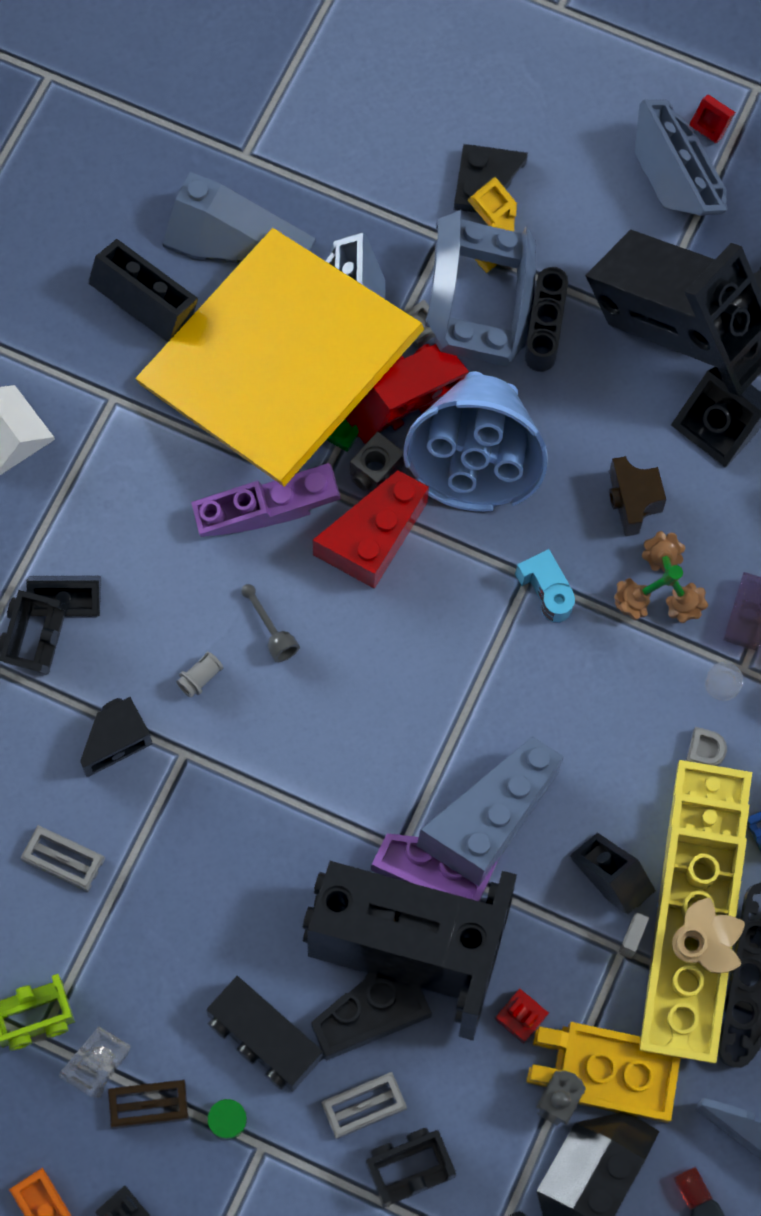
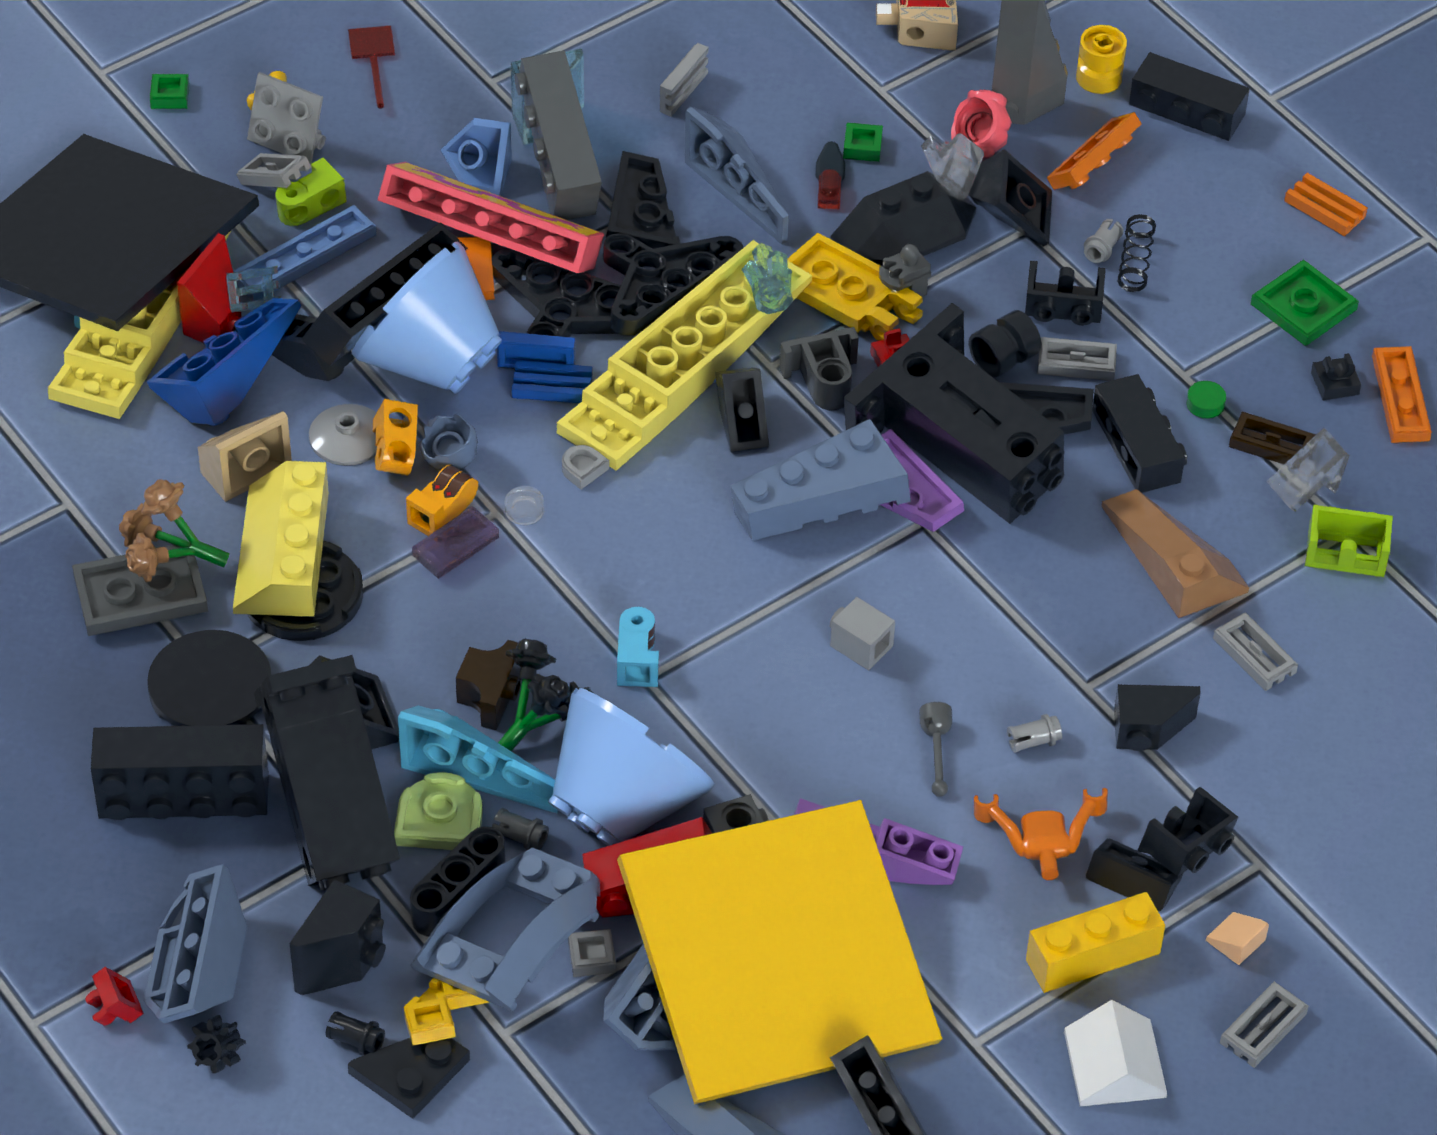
camera: 150 degrees left, 20 degrees down
red wedge [312,470,429,589] -> none
medium nougat plant [614,531,708,623] -> none
light grey tile [619,912,650,959] -> none
tan plate [672,898,745,973] -> none
none -> black gear [187,1015,246,1073]
none -> black slope [289,879,386,995]
none -> black pin [326,1011,385,1055]
none -> yellowish green tile [394,772,483,850]
none -> medium azure wedge [398,705,559,813]
none -> dark grey pin [492,808,549,850]
none -> black plant [498,638,594,752]
none -> clear light blue rock [742,243,793,314]
none -> dark grey pin [779,327,859,411]
none -> light grey brick [830,597,895,671]
none -> black wheel [968,310,1042,378]
none -> orange piece [974,788,1108,880]
none -> yellow brick [1026,892,1165,993]
none -> medium nougat wedge [1102,489,1249,618]

